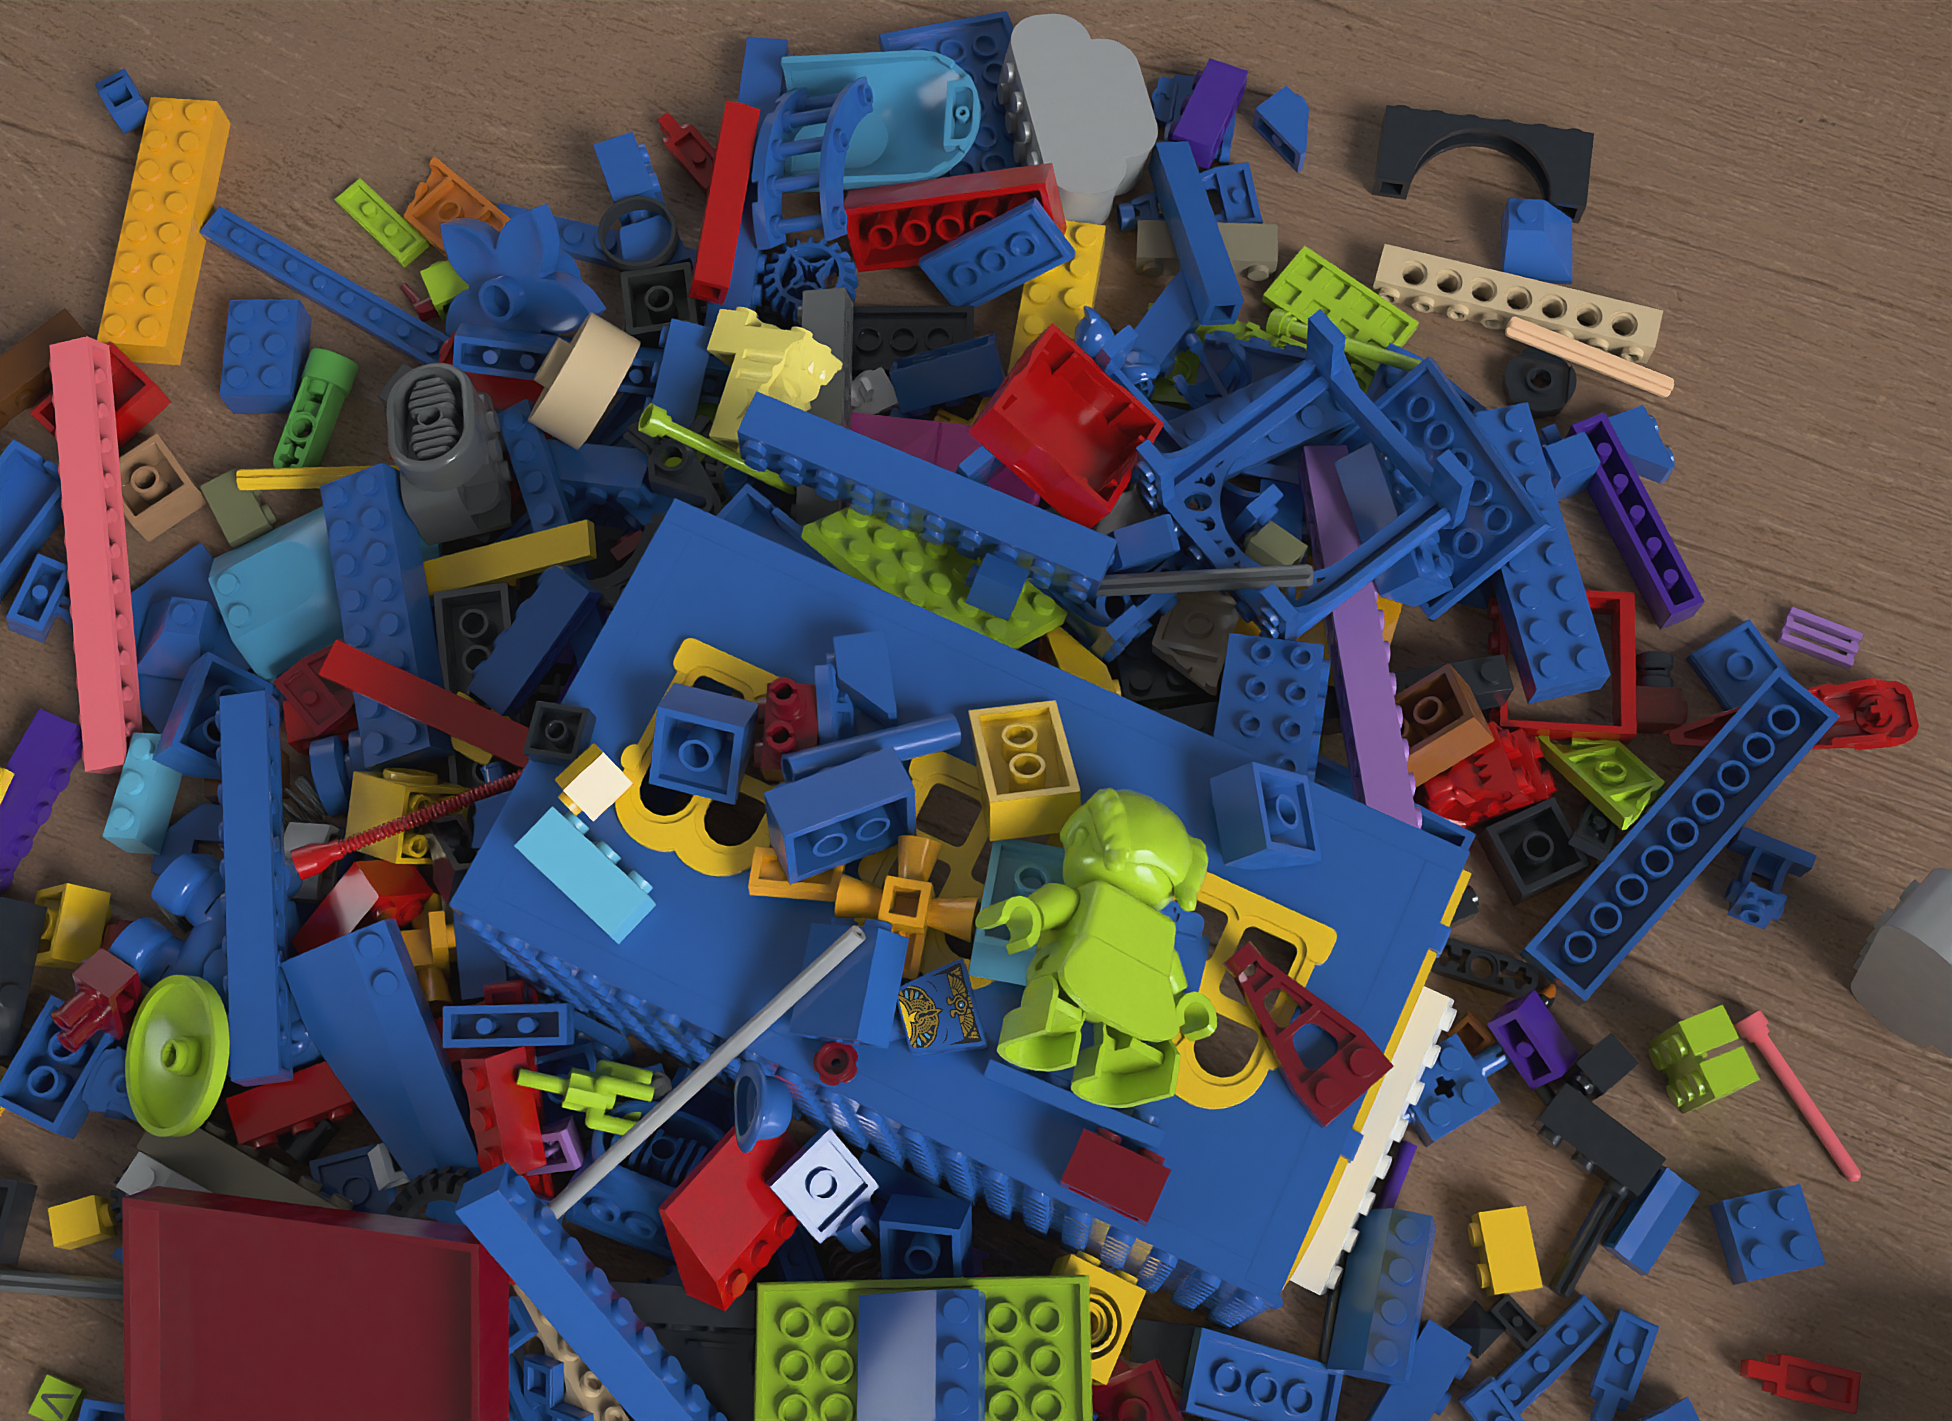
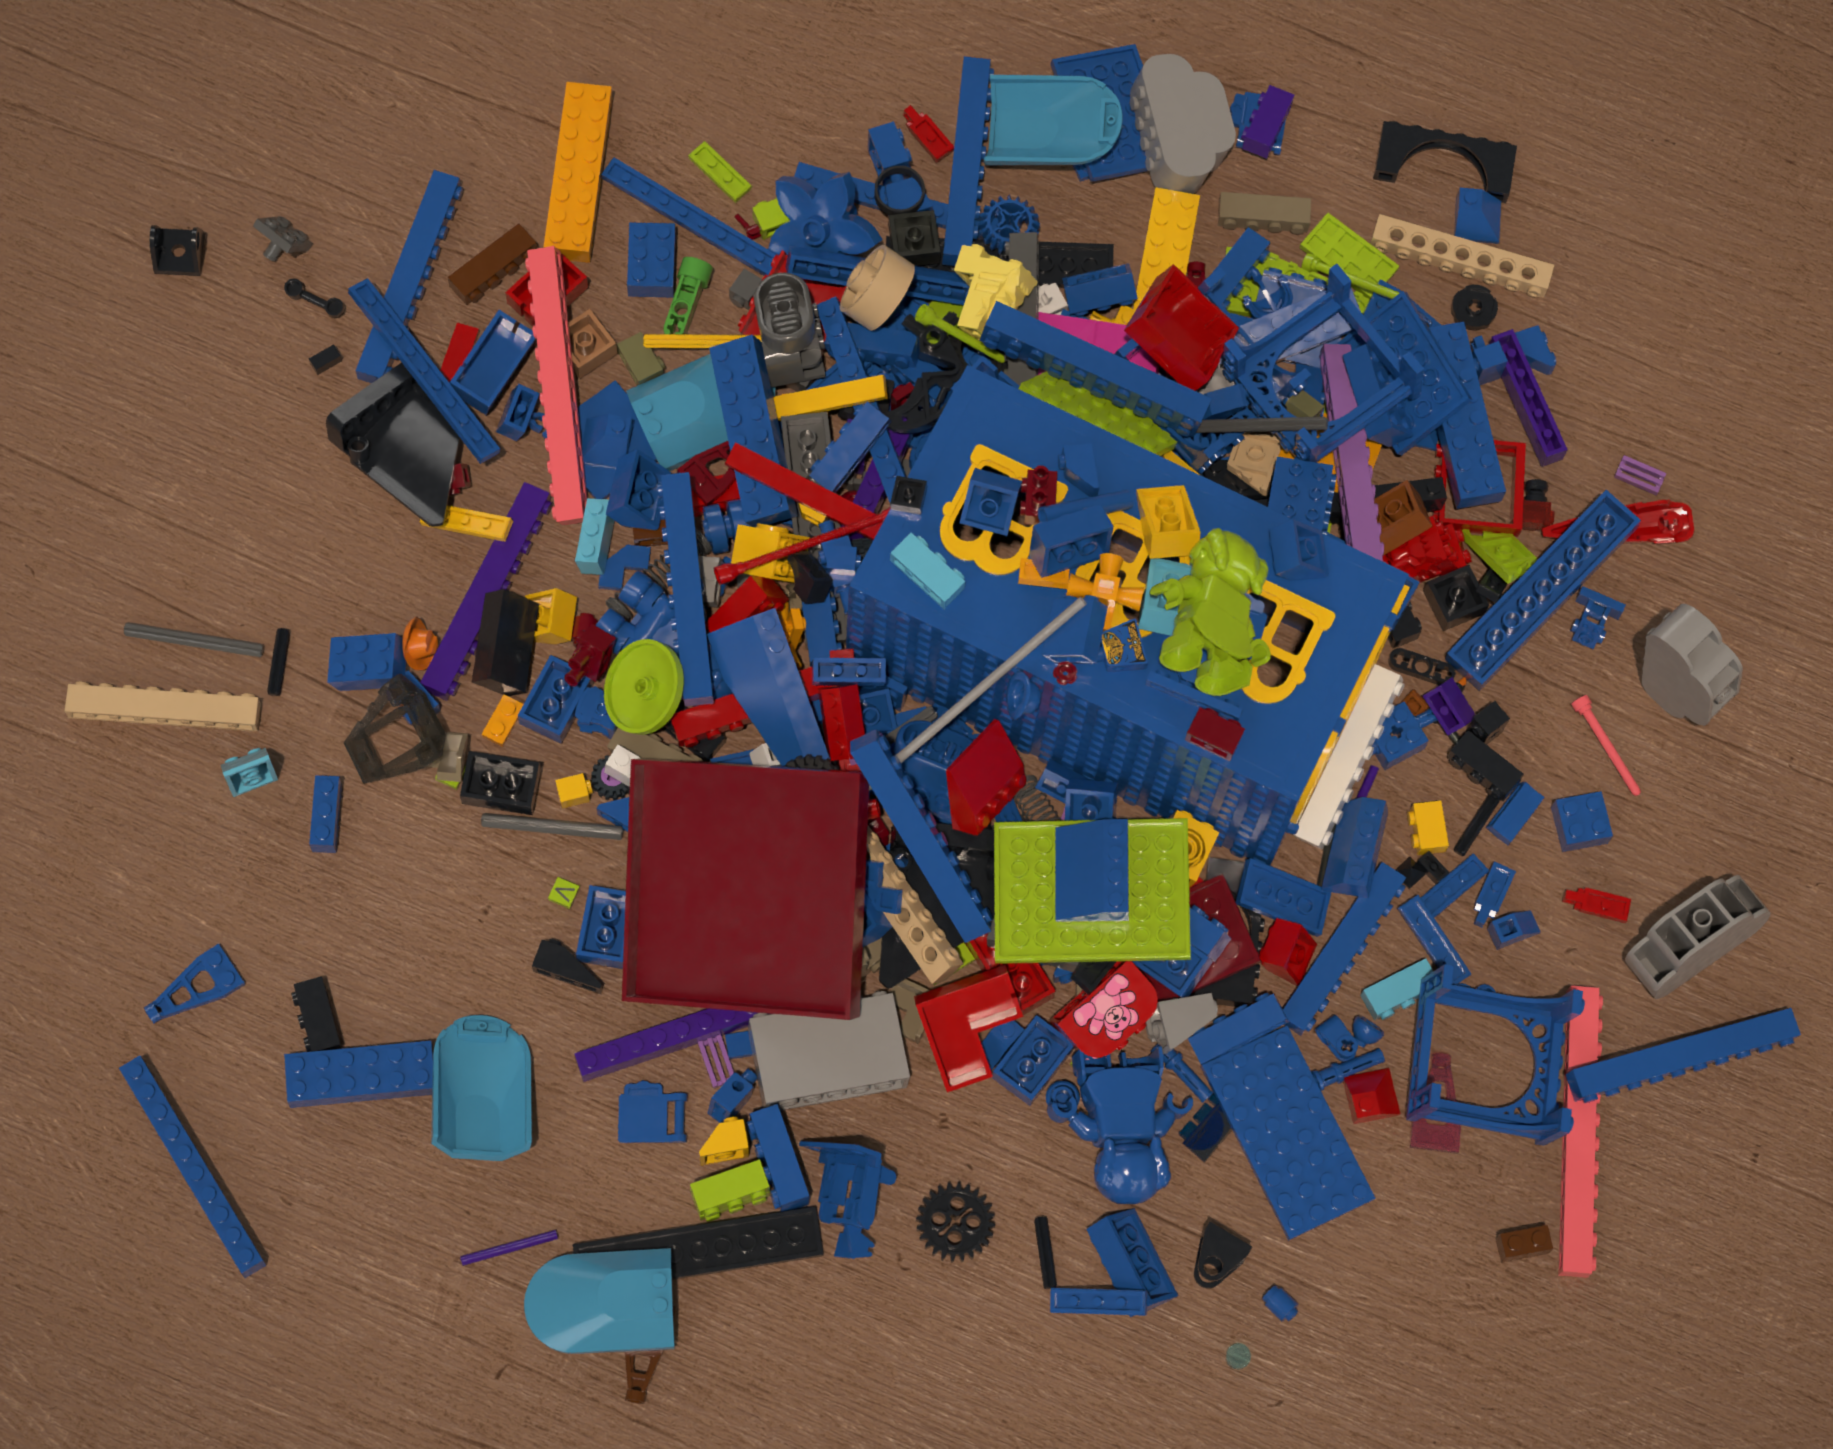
camera: 10 degrees left, 0 degrees up
blue brick [95,68,149,134] -> none
orange wing [403,156,511,258] -> none
lime plant [516,1060,655,1136] -> none
brick [554,743,633,821] -> none
blue brick [643,318,714,429] -> none
red brick [688,100,761,305] -> none
blue fence [752,76,873,250] -> none
plate [765,1125,882,1253] -> none
blue tile [815,664,855,745] -> none
red brick [844,163,1067,273] -> none
blue tile [918,197,1075,308] -> none
blue brick [964,553,1030,621] -> none
blue animal [1075,306,1160,398] -> none
blue plate [1117,162,1263,232] -> none
blue brick [1148,141,1244,326] -> none
dark red plate [1222,941,1394,1128] -> none
blue slope [1252,85,1309,173] -> none
light nougat axle [1505,317,1674,398] -> none
lime piece [1649,1004,1760,1114] -> none
blue tile [1686,619,1794,711] -> none

